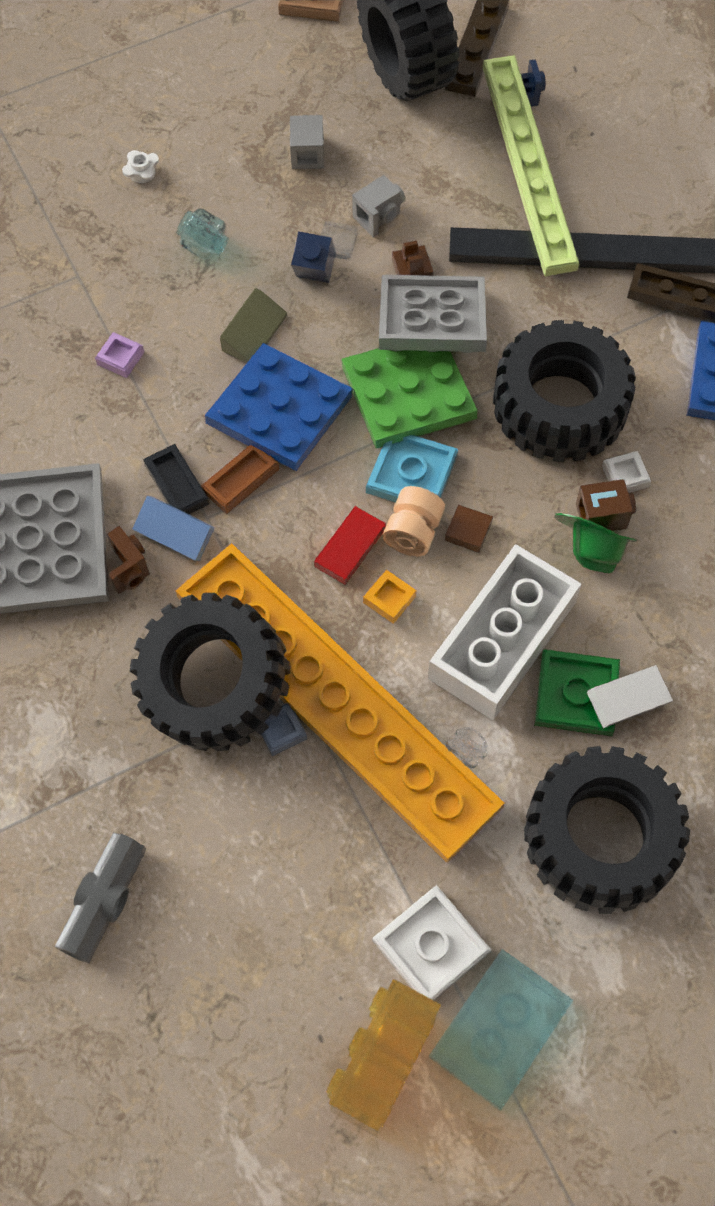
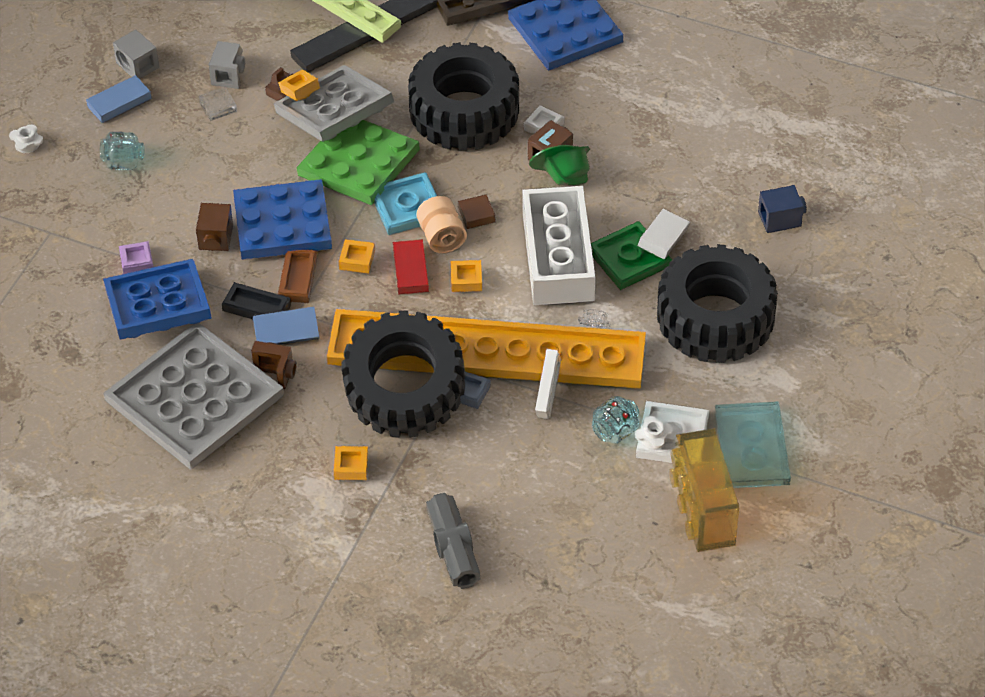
camera: 40 degrees left, 15 degrees down
olive slope [220,288,287,363] -> none
dark blue brick [291,231,336,283] -> none
none -> medium blue tile [86,75,152,123]
none -> blue plate [103,259,212,340]
none -> reddish brown brick [196,203,233,251]
none -> light orange plate [278,70,320,101]
none -> light orange plate [333,446,368,480]
none -> light orange plate [339,239,375,274]
none -> white tile [535,349,561,419]
none -> clear light blue head [592,396,640,443]
none -> white plate [635,416,673,449]

